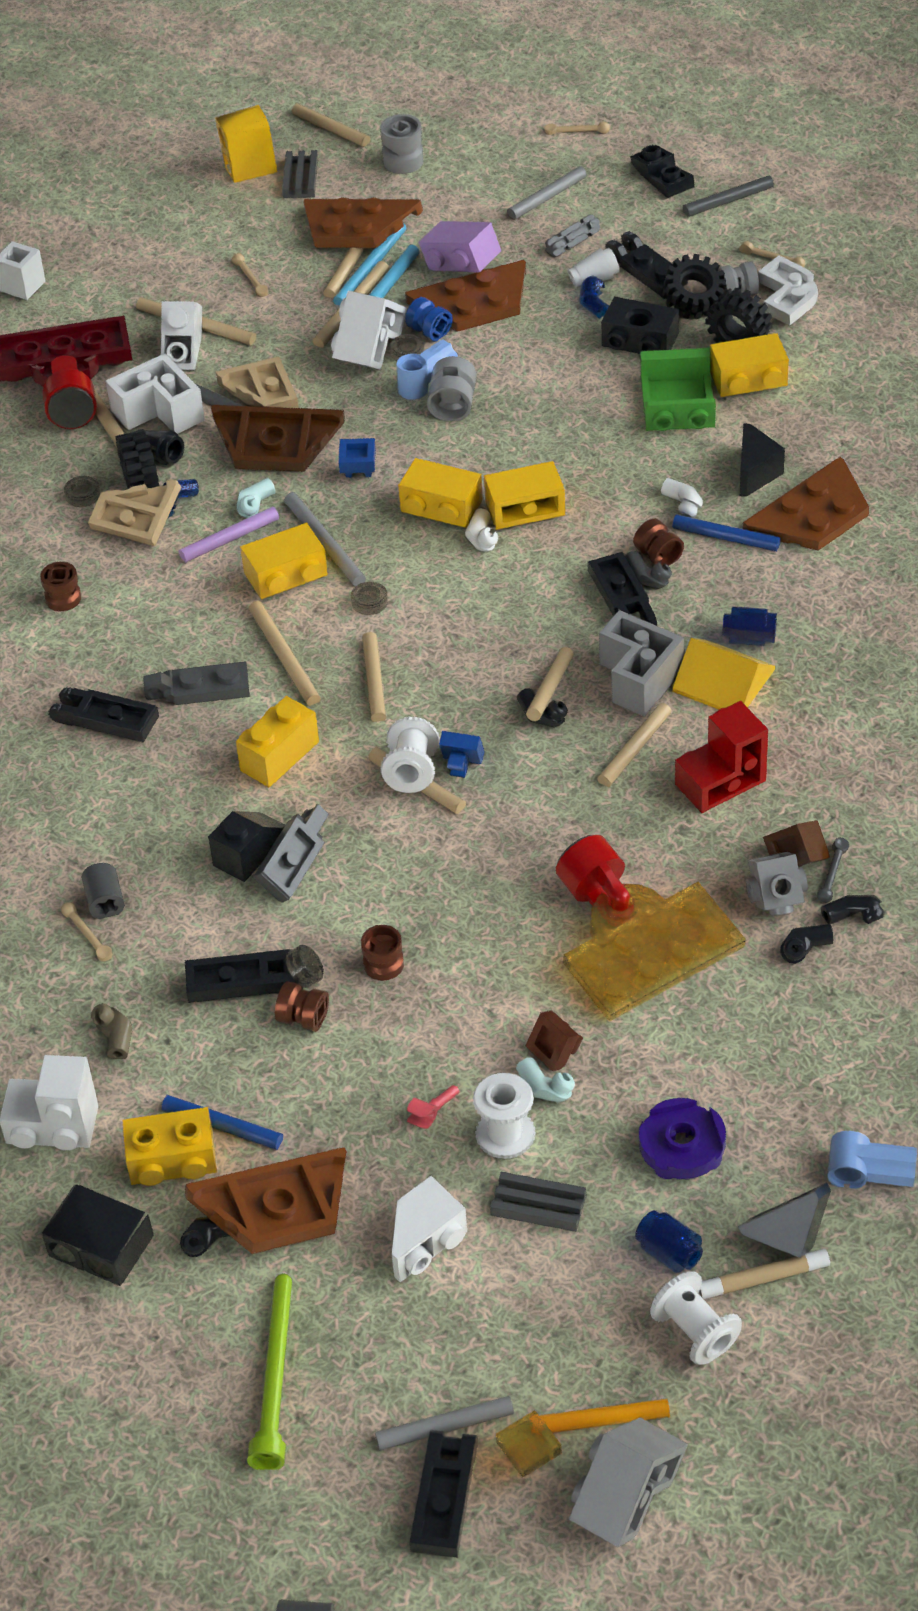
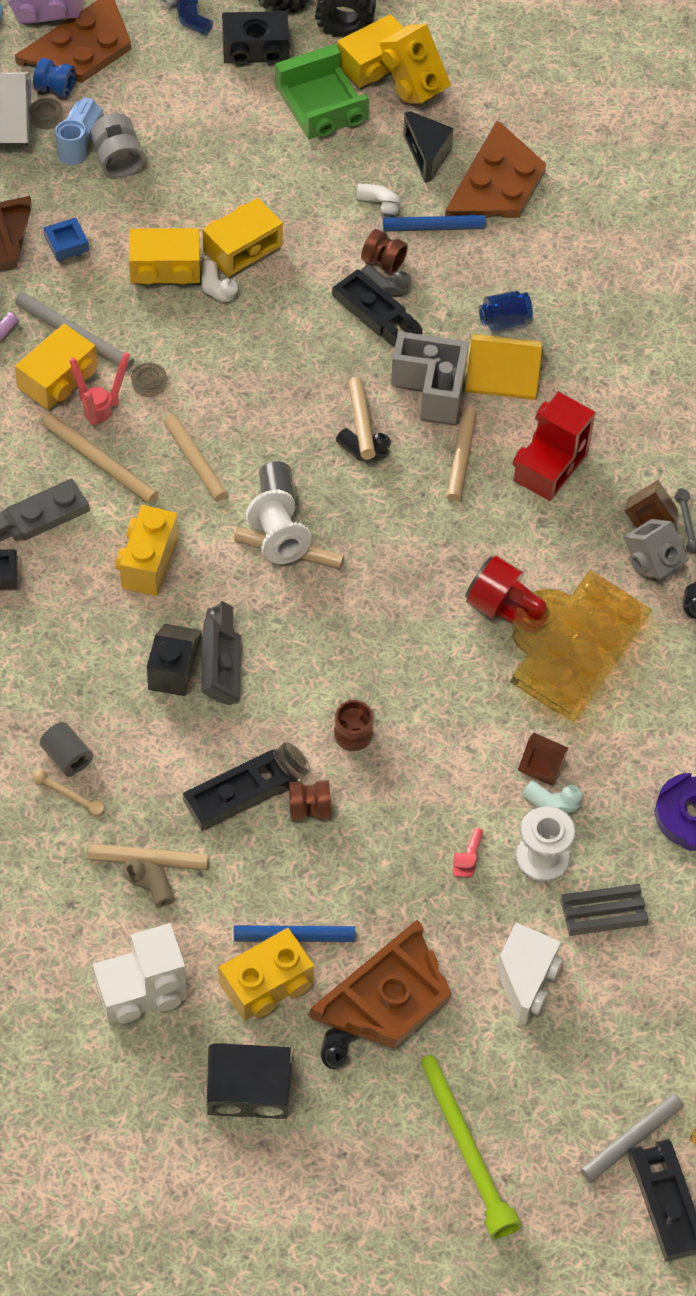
camera: 30 degrees left, 10 degrees up
blue tile [439,731,485,778] -> none
none -> coral plant [69,352,130,425]
none -> tan bar [88,844,209,870]
none -> dark grey piece [259,461,295,501]
none -> yellow brick [379,24,451,103]

